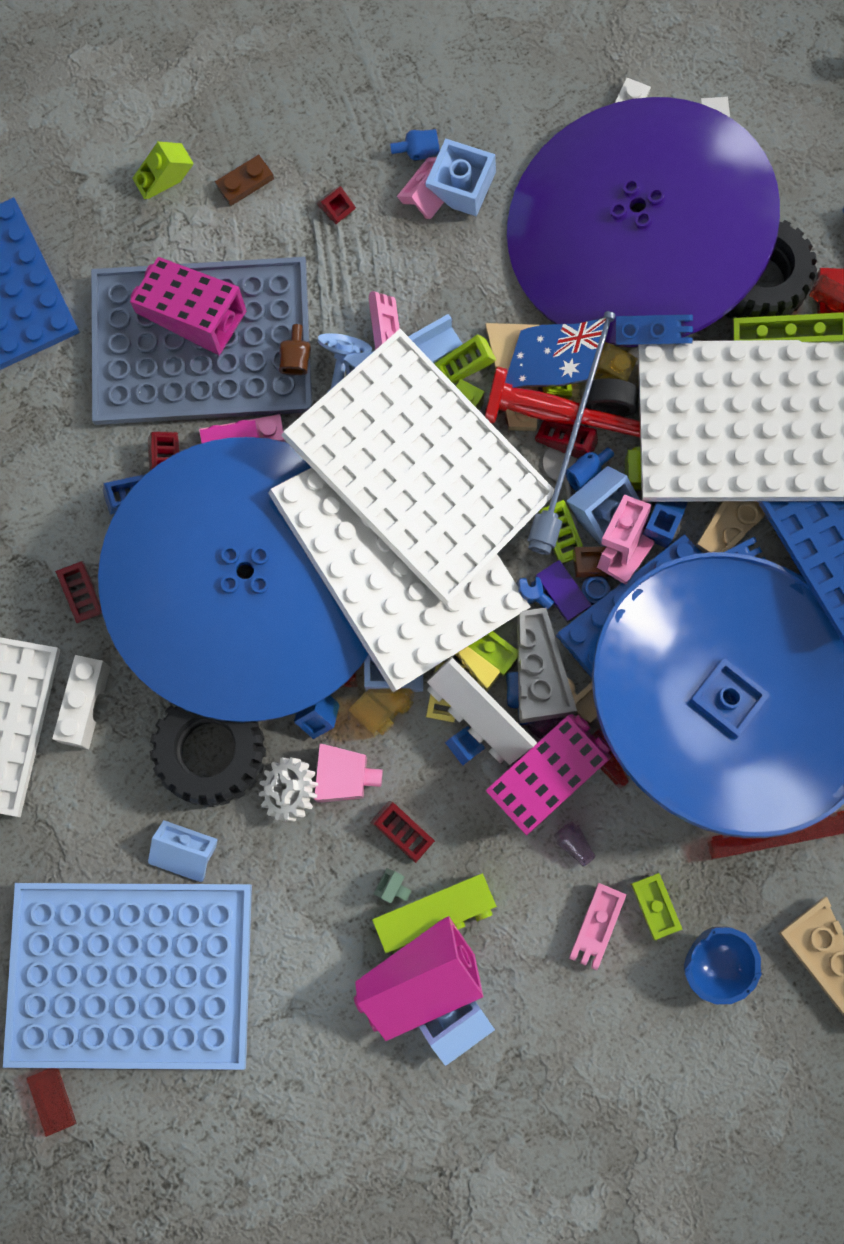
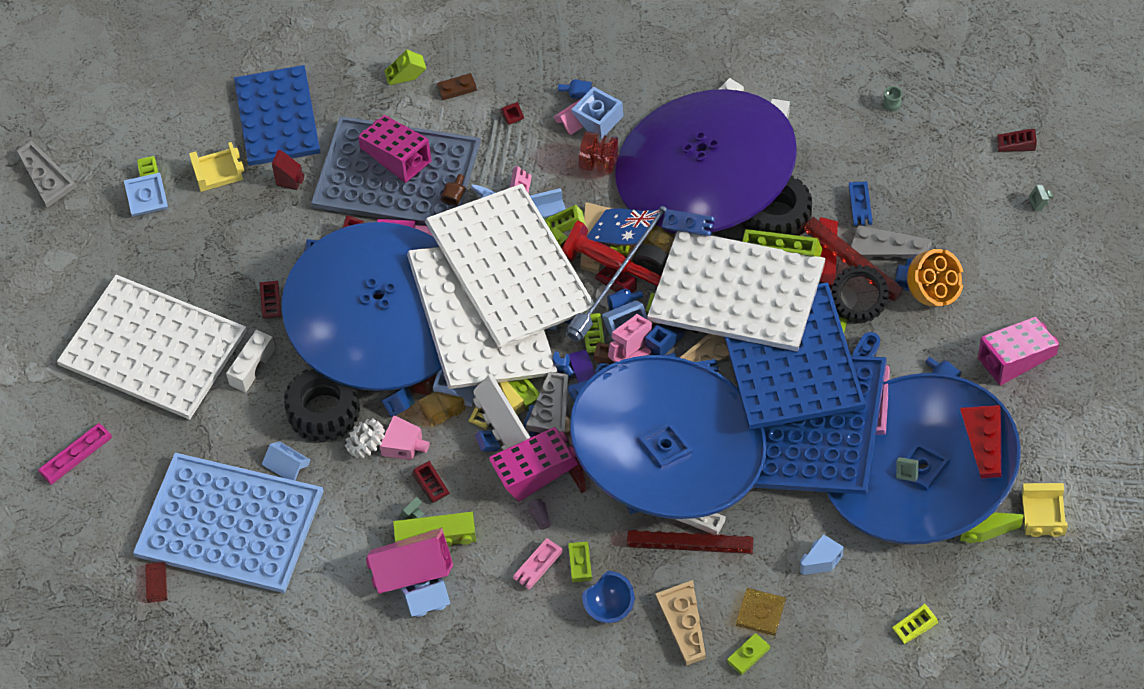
camera: 15 degrees right, 20 degrees down
none -> dark red slope [272,150,304,190]
none -> clear red wheel [578,131,618,175]

